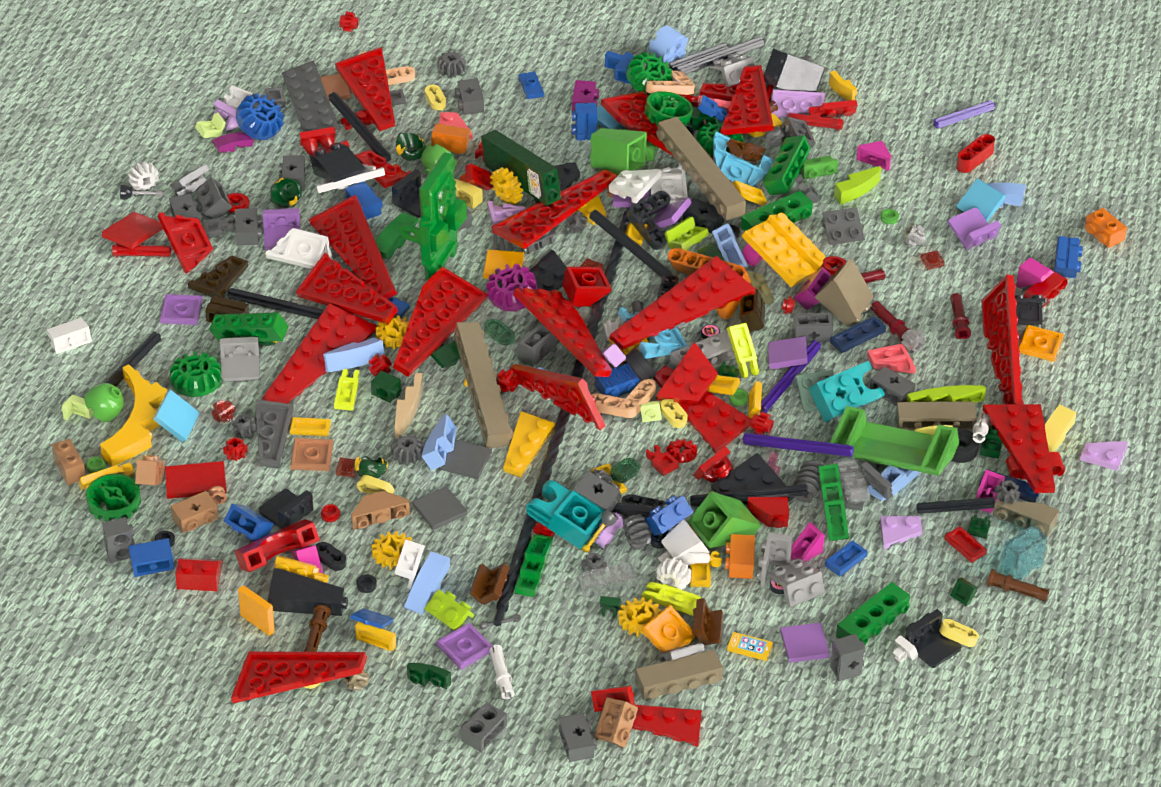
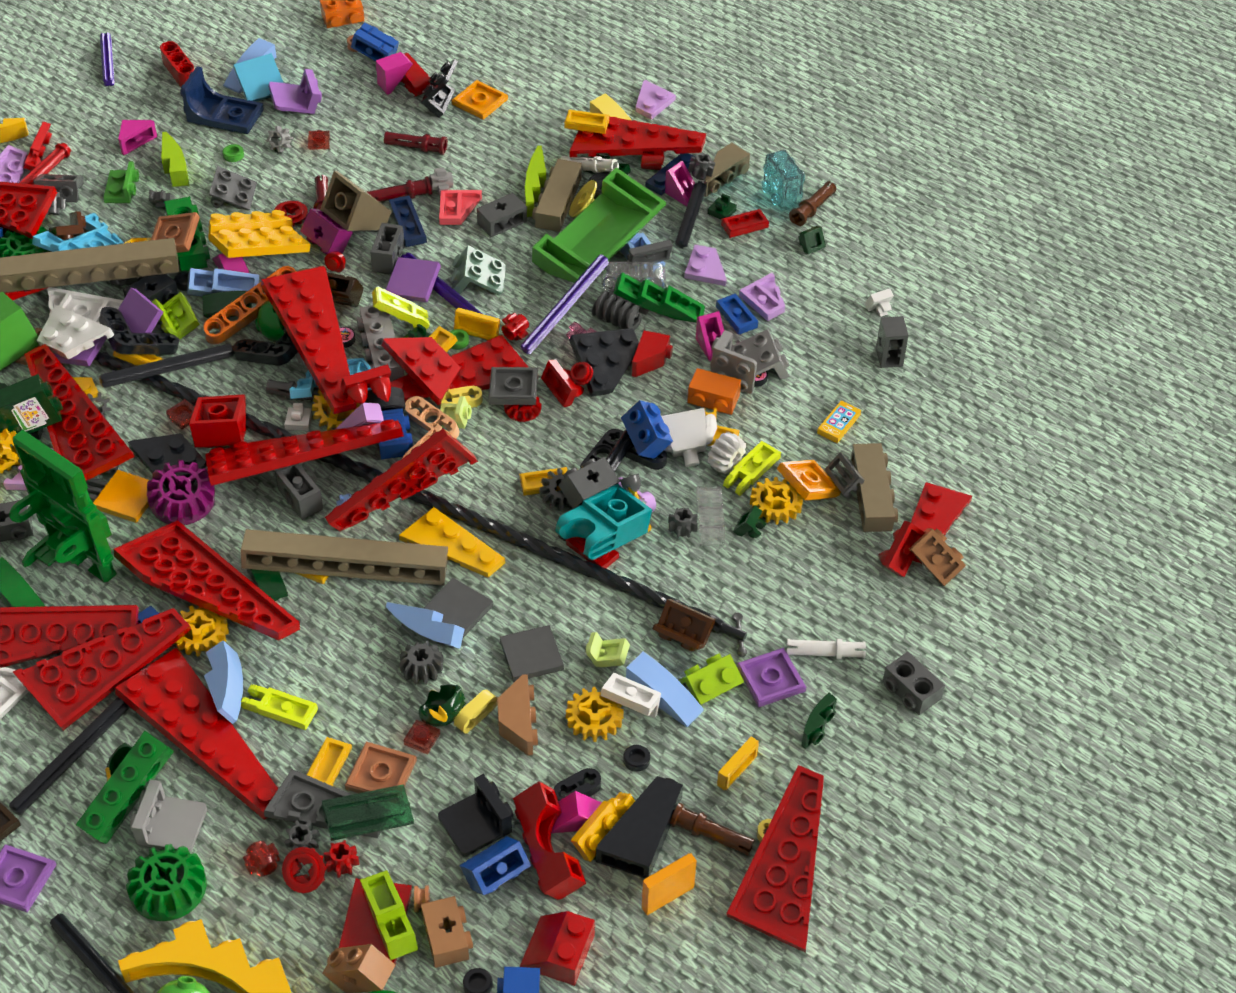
camera: 75 degrees left, 5 degrees up
medium azure tile [153,390,200,442] -> none
dark brown brick [205,295,249,323] -> none
red plate [321,504,341,522] -> none
blue piece [350,608,394,629] -> none
red gear [368,354,392,377] -> none
dark green brick [371,371,402,403] -> none
tan slope [395,373,423,438] -> none
clear green tile [484,319,515,345] -> none
red gear [496,369,520,393] -> none
green slope [514,534,553,597] -> none
dark grey brick [559,713,597,762] -> none
clear green tile [609,458,641,483] -> none
dark grey gear [623,514,651,550] -> none
red plate [646,445,679,476] -> none
bright green slope [687,492,761,548] -> none
black axle [690,484,808,506] -> none
reddish brown bracket [692,598,724,646] -> none
green brick [763,135,811,195] -> none
medium lavender tile [780,623,830,663] -> none
brick [808,361,885,423] -> none
green brick [836,582,910,645] -> none
black bracket [905,609,962,668] -> none
light yellow beam [939,619,979,647] -> none
red wing [981,274,1024,404] -> none
none -> nougat tile [151,212,200,253]
none -> dark blue bracket [180,66,264,134]
none -> red gear [282,846,327,893]
none -> clear green piece [322,784,414,841]
none -> red tile [340,364,391,404]
none -> lime slope [360,870,418,960]
none -> dark grey tile [489,367,538,405]
none -> yellow tile [564,110,609,134]
none -> yellowish green bracket [586,632,630,667]
none -> lavender wing [739,273,785,321]

